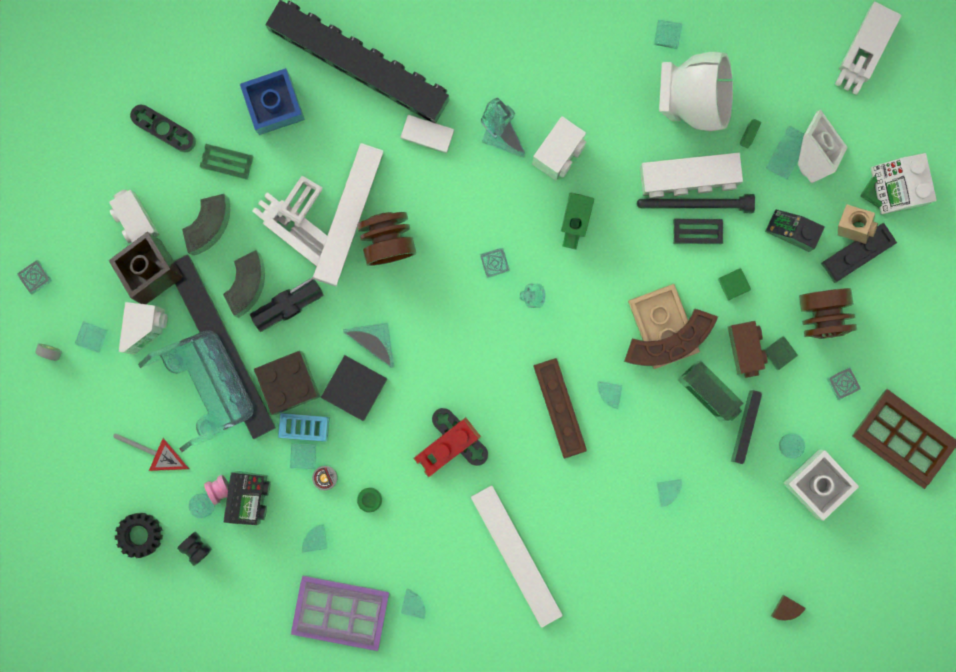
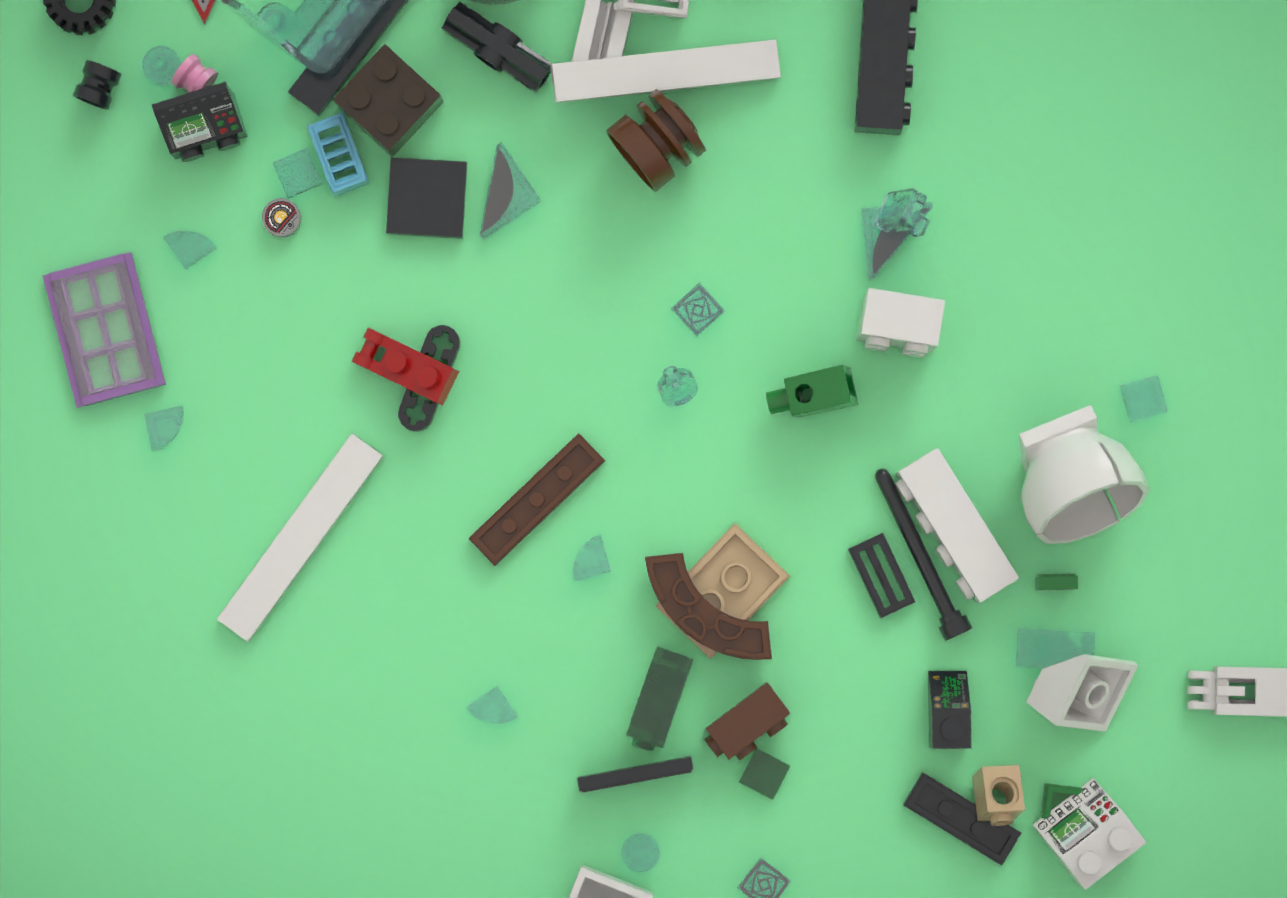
camera: 60 degrees right, 0 degrees up
green tile [357,488,382,512] -> none
white tile [400,115,454,154] -> none
green tile [718,268,751,301] -> none
reddish brown wheel [799,288,857,339] -> none

